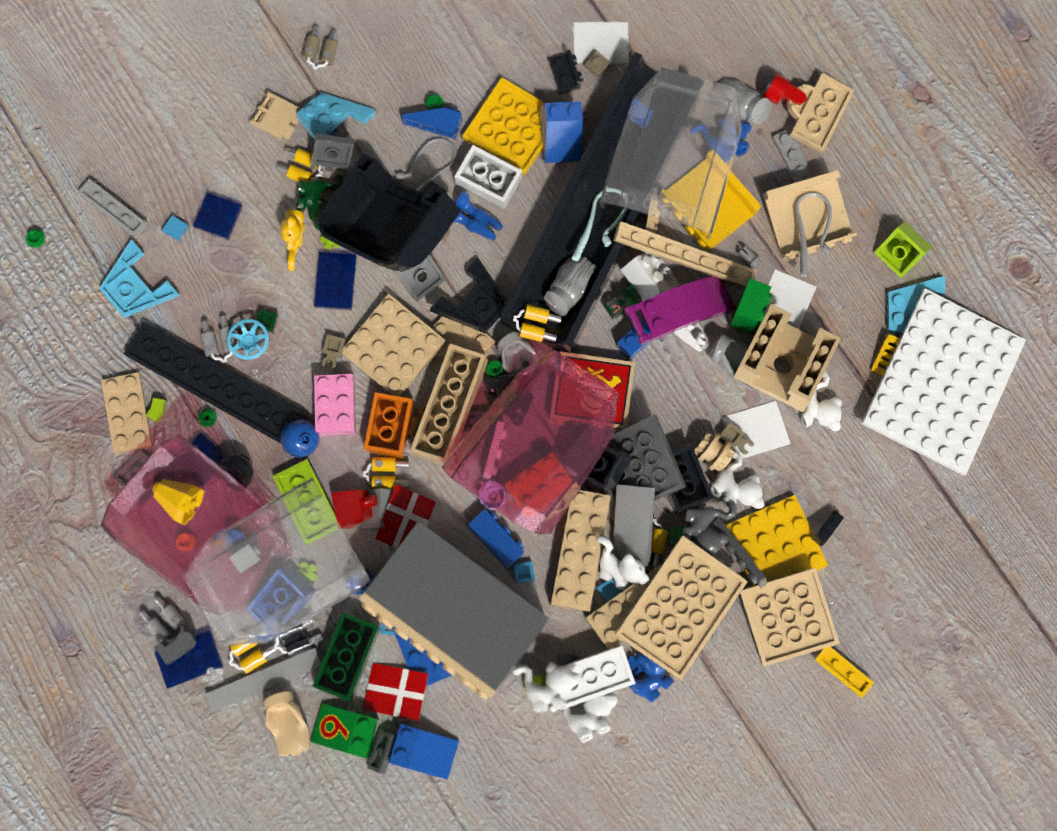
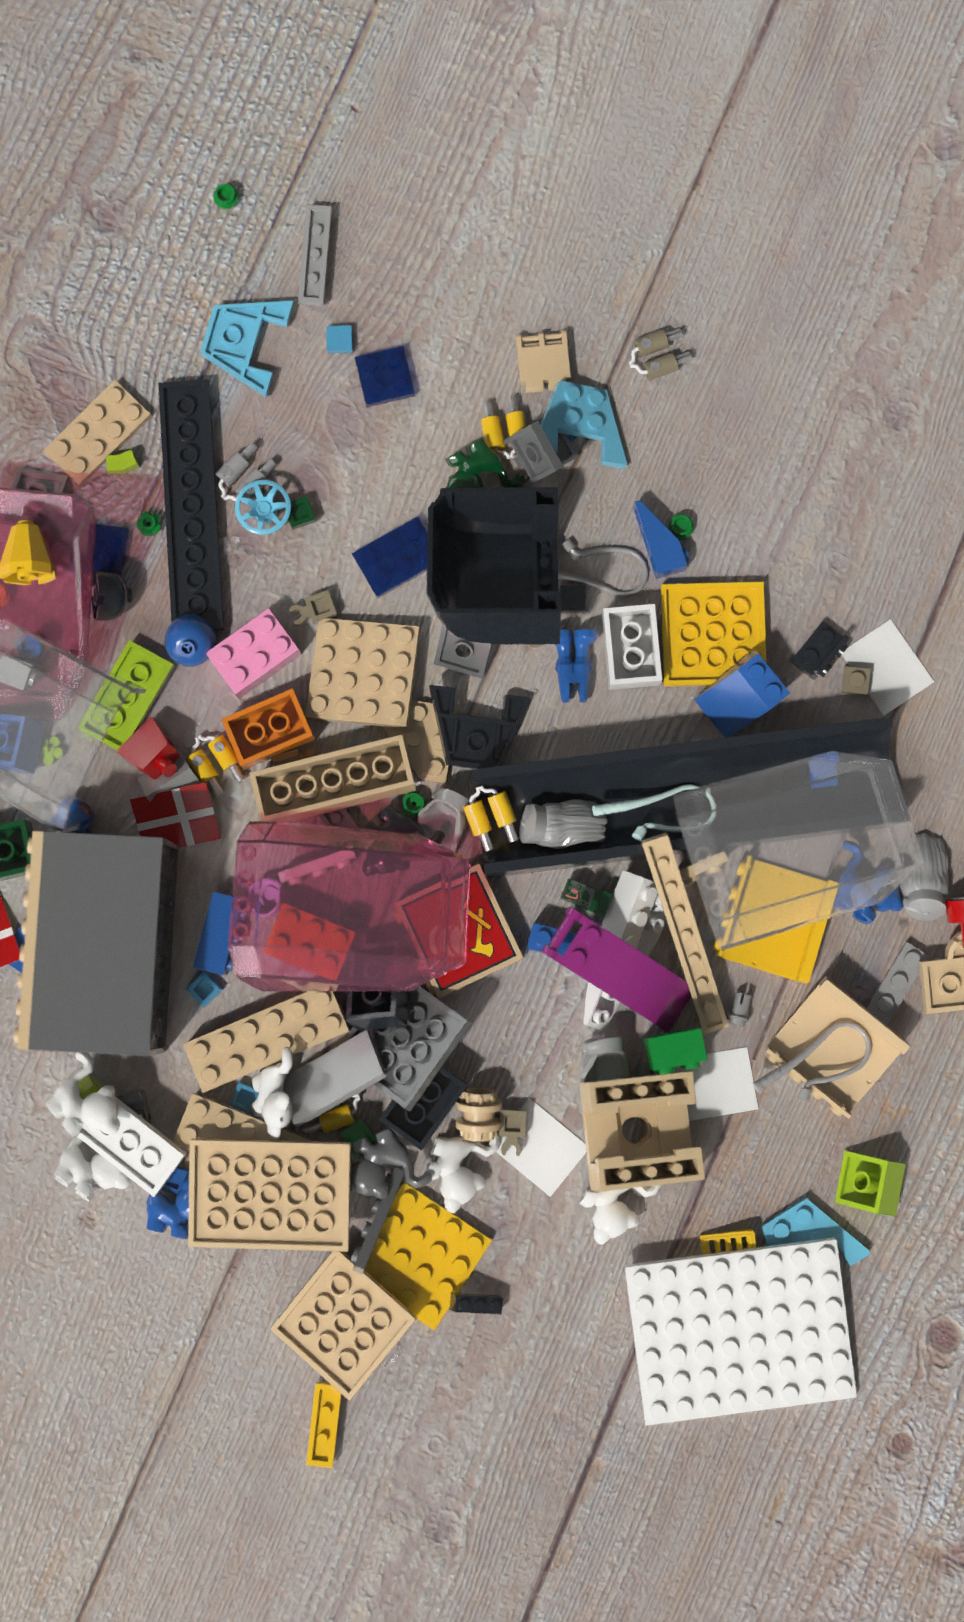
camera: 60 degrees right, 5 degrees up
yellow animal [279,210,305,272] -> none

